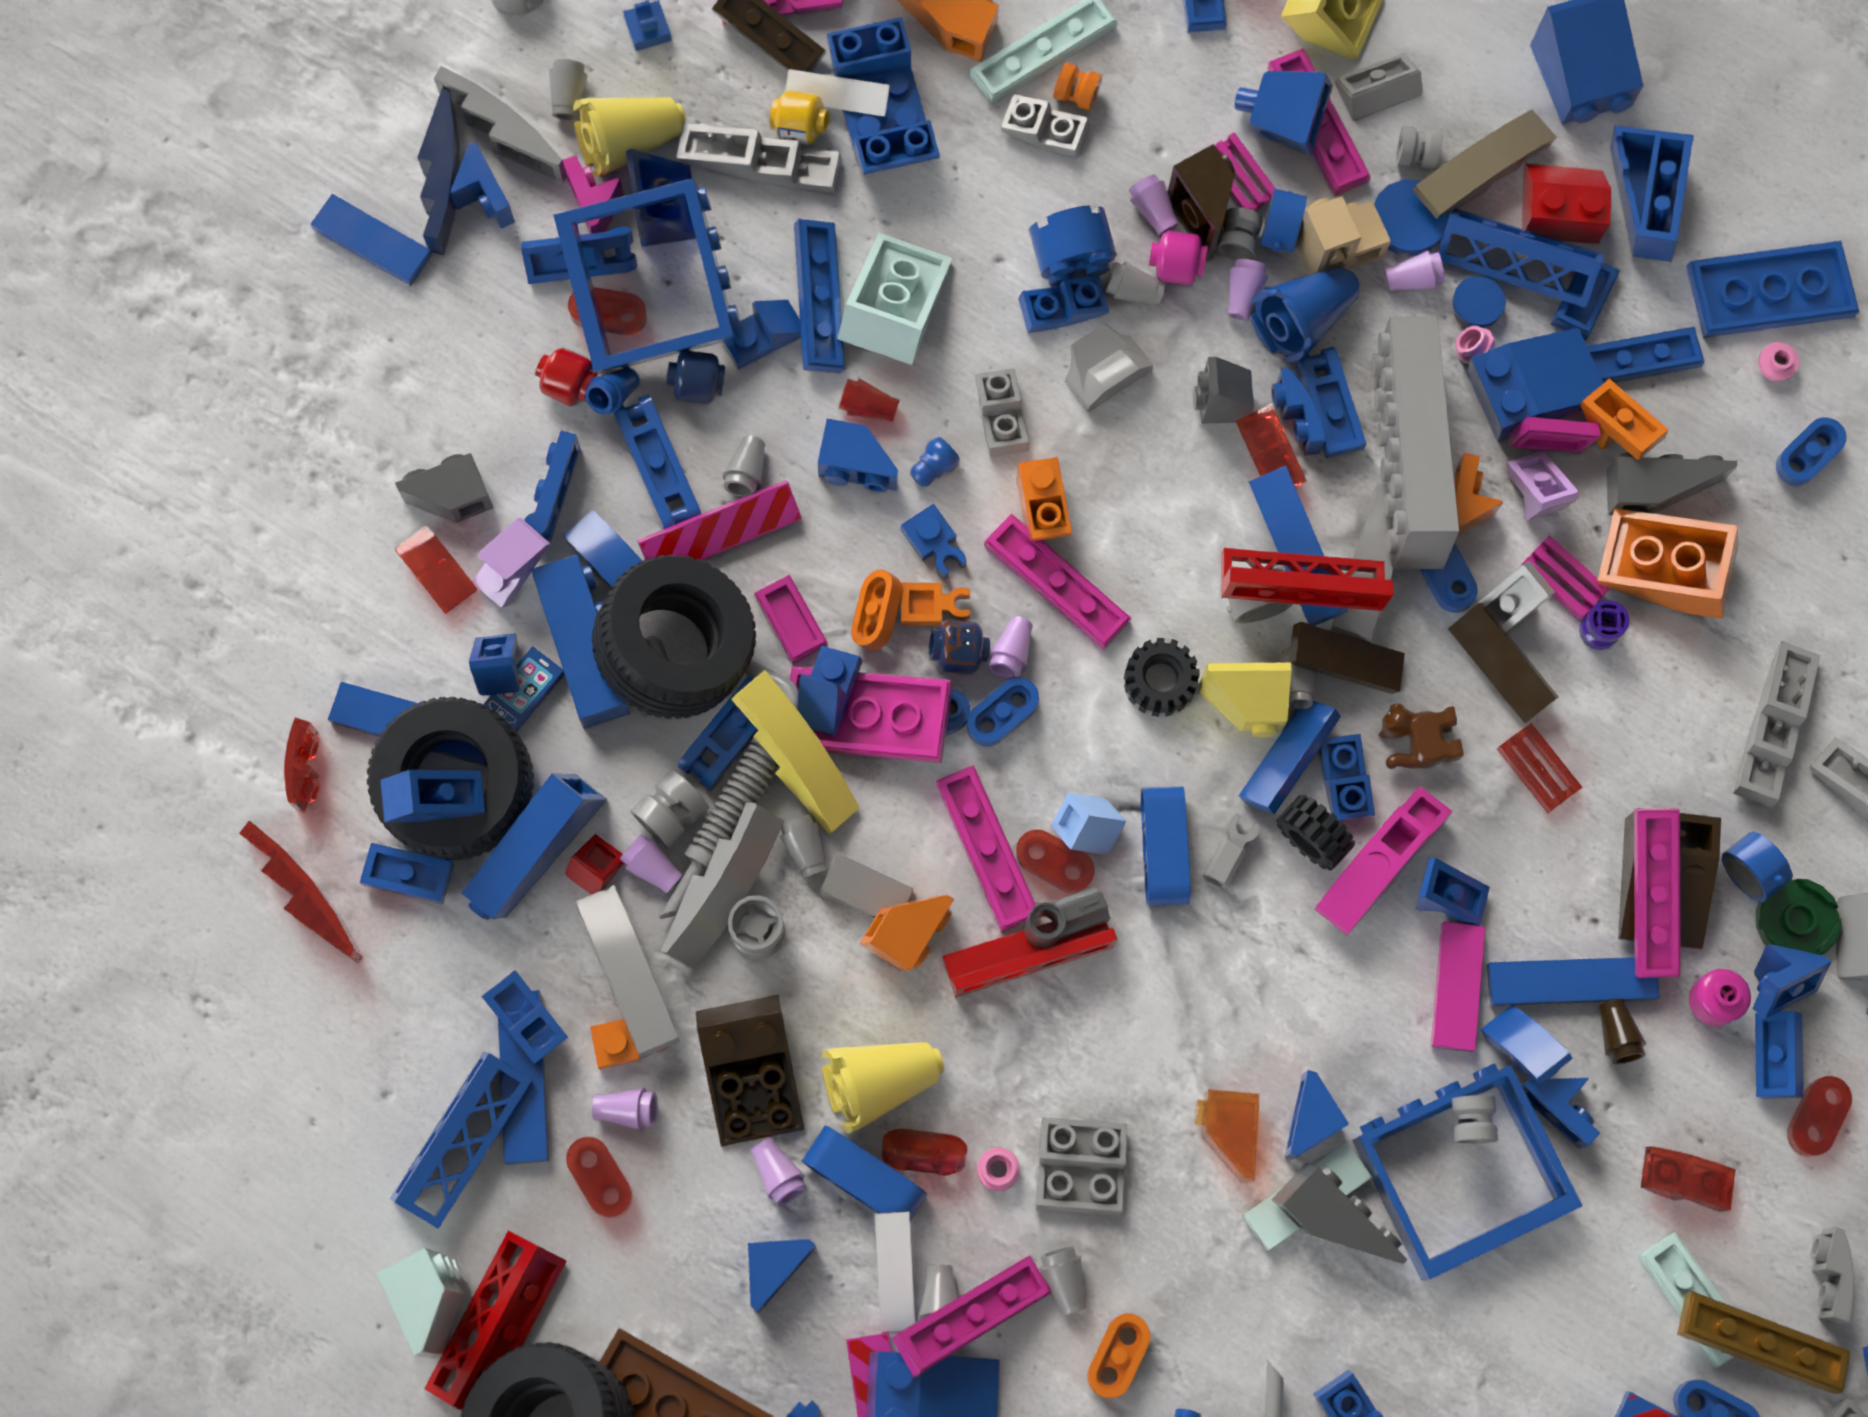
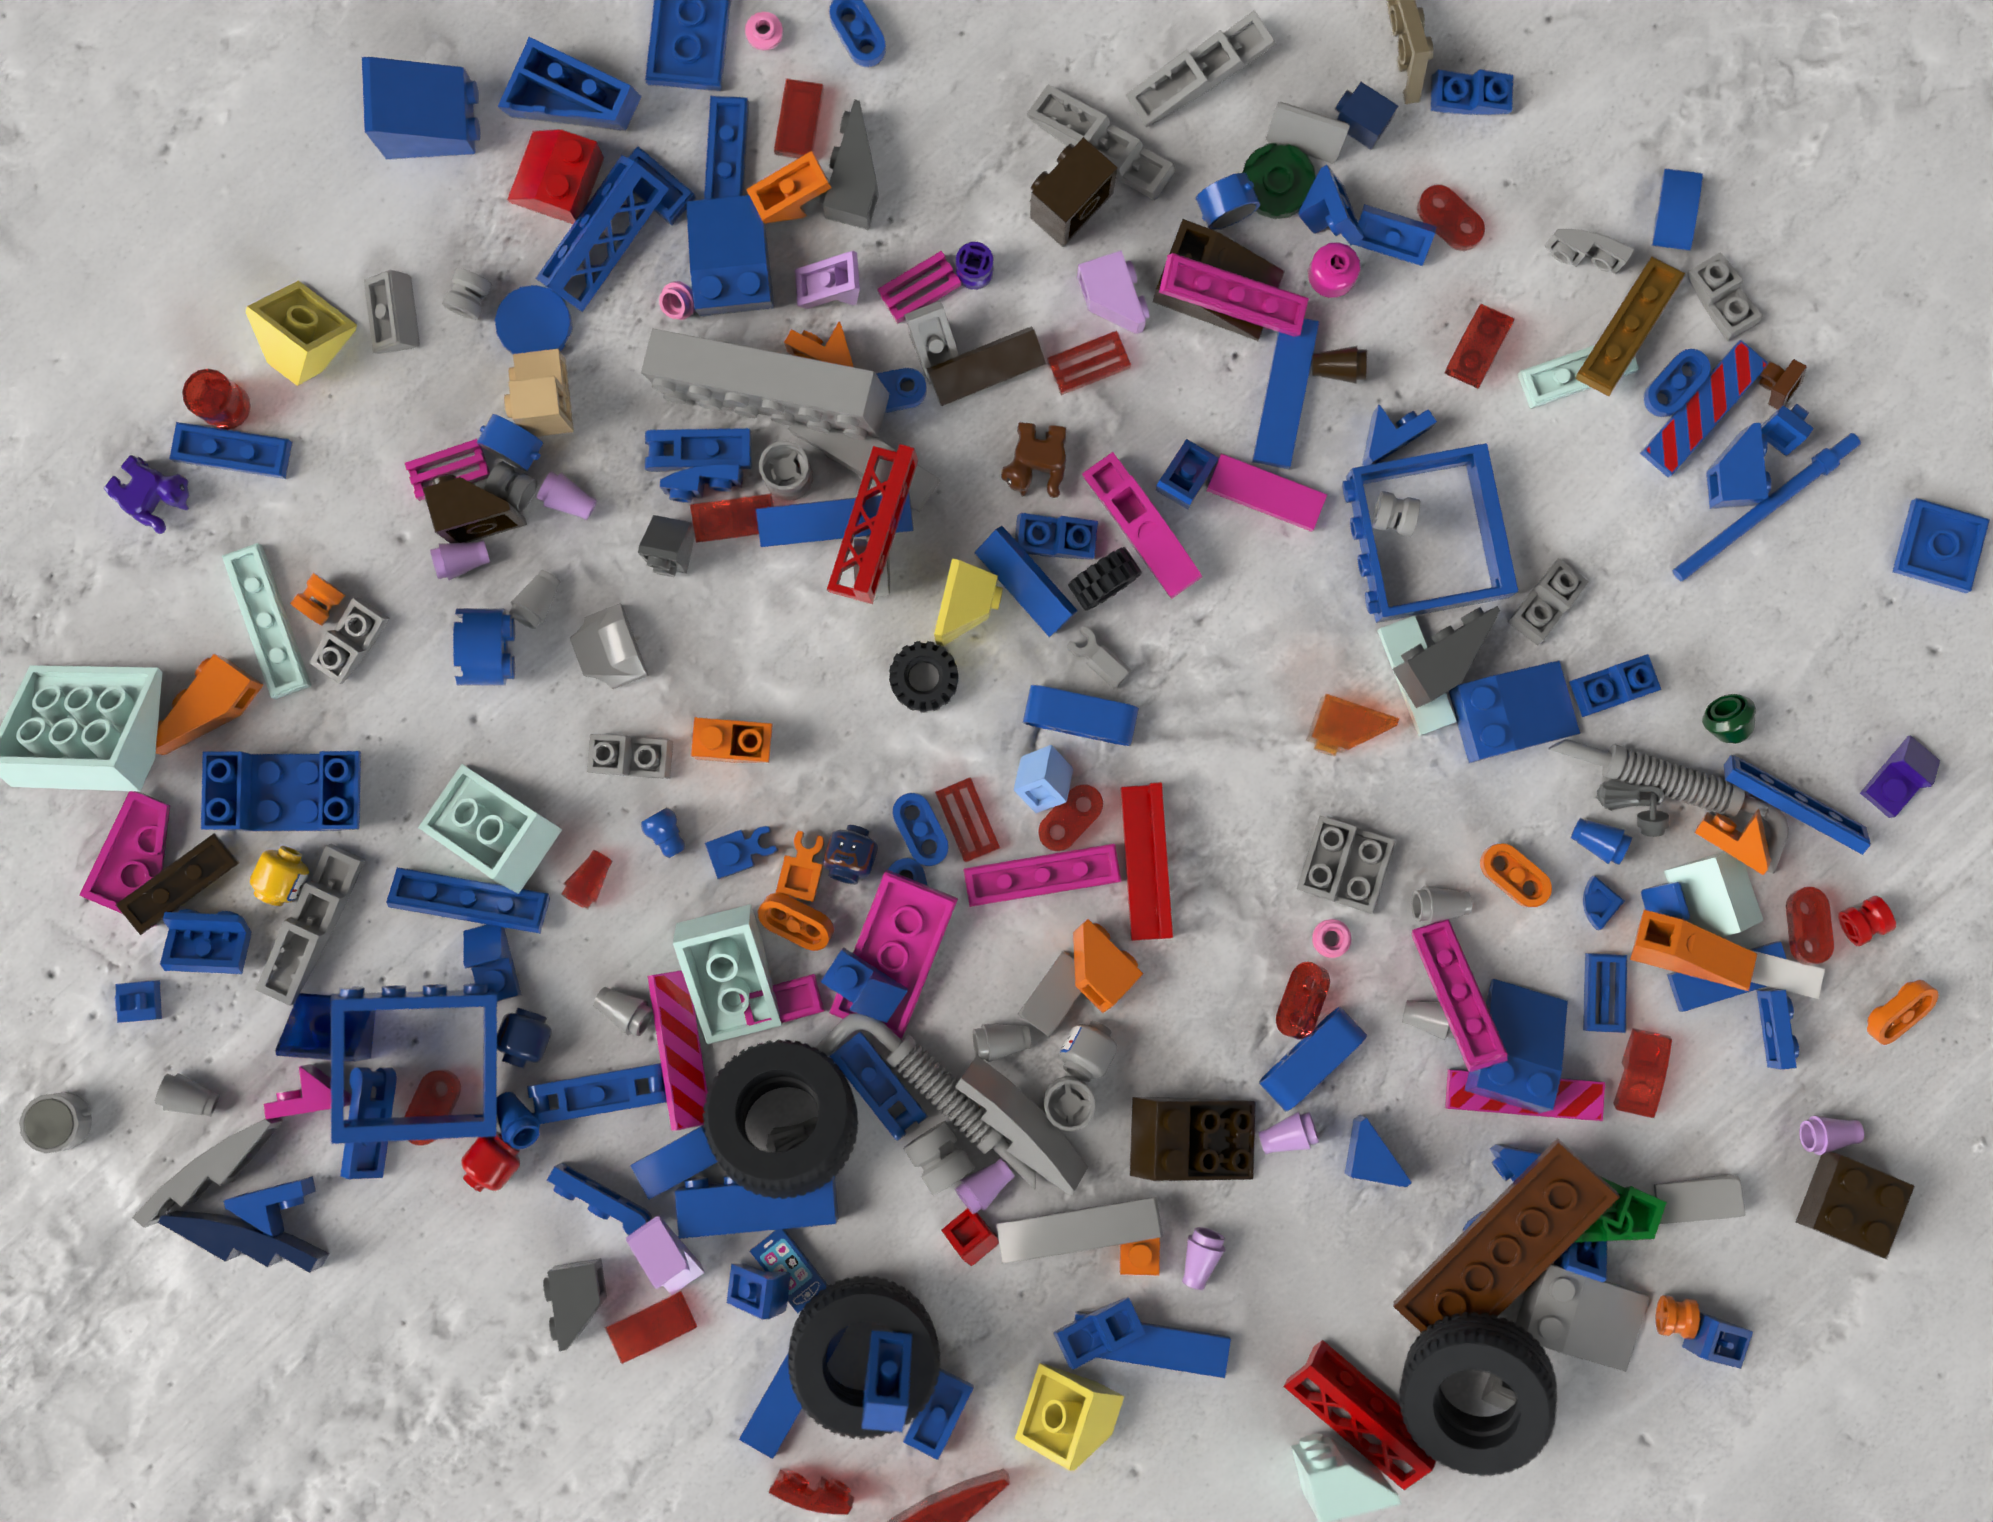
camera: 75 degrees left, 10 degrees up
blue tile [310,194,432,286] -> none
blue fence [390,1051,532,1229] -> none
blue slope [461,773,607,920] -> none
clear red plate [566,1137,633,1218] -> none
light yellow cone [573,97,686,177] -> none
light yellow slope [731,670,860,835] -> none
white sticker [785,69,889,116] -> none
blue slope [817,418,898,493] -> none
light yellow cone [822,1042,944,1133] -> none
white sticker [875,1212,915,1332] -> none
dark pink tile [984,513,1131,650] -> none
lavender cone [988,616,1033,679] -> none
blue slope [1018,275,1109,333] -> none
dark grey piece [1024,886,1110,949] -> none
dark pink head [1149,231,1208,285] -> none
blue torso [1234,71,1333,156] -> none
blue cone [1251,266,1360,362] -> none
dark pink tile [1267,48,1371,196] -> none
light grey cone [1278,646,1317,709] -> none
blue slope [1284,1070,1349,1160] -> none
dark brown tile [1289,622,1405,694] -> none
lavender cone [1384,251,1445,292] -> none
dark tan slope [1412,109,1557,219] -> none
blue piece [1452,276,1506,328] -> none
slope [1480,1005,1573,1084] -> none
dark pink tile [1508,417,1601,453] -> none
orange slope [1597,508,1739,619] -> none
none -> blue bracket [160,909,252,974]
none -> light aqua slope [673,904,782,1044]
none -> light grey wheel [759,441,813,501]
none -> clear red tile [774,78,824,158]
none -> clear red tile [935,777,1000,863]
none -> light yellow slope [1015,1363,1124,1471]
none -> dark brown brick [1030,137,1118,247]
none -> light grey head [1060,1021,1117,1082]
none -> lavender slope [1077,251,1149,334]
none -> blue slope [1448,661,1580,763]
none -> light grey slope [1508,558,1589,646]

